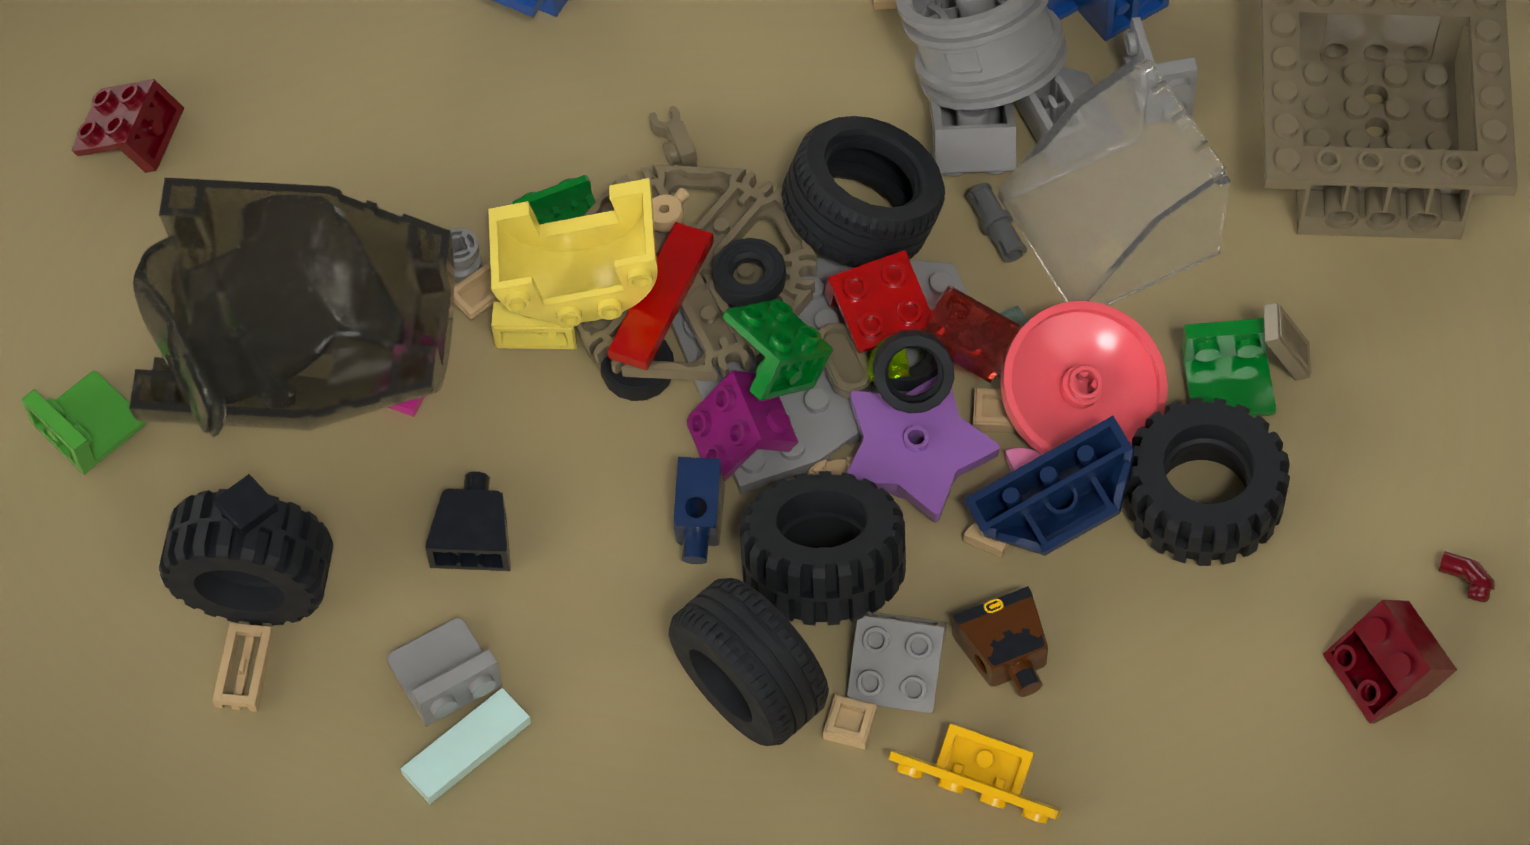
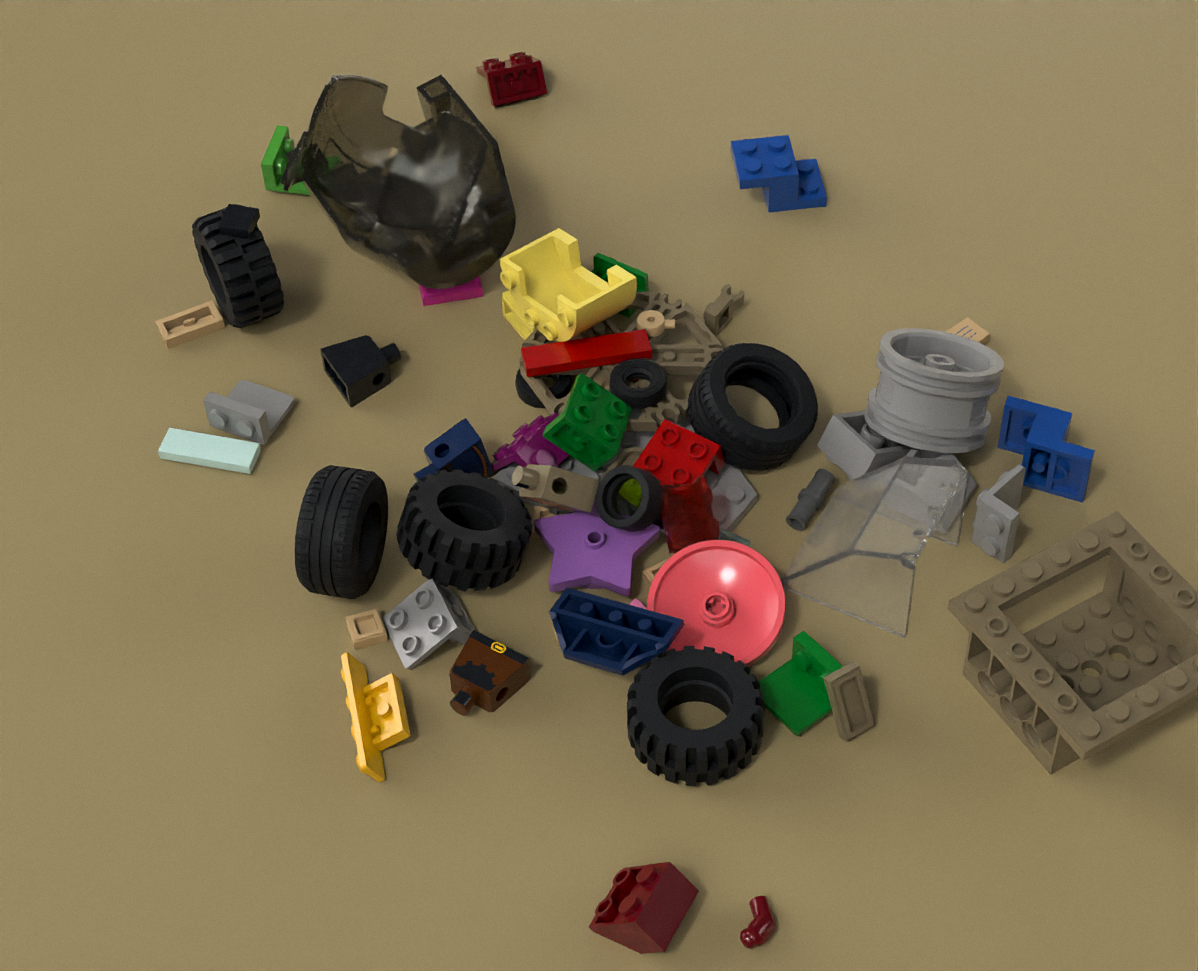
camera: 55 degrees right, 10 degrees down
none -> dark tan torso [512,464,599,513]

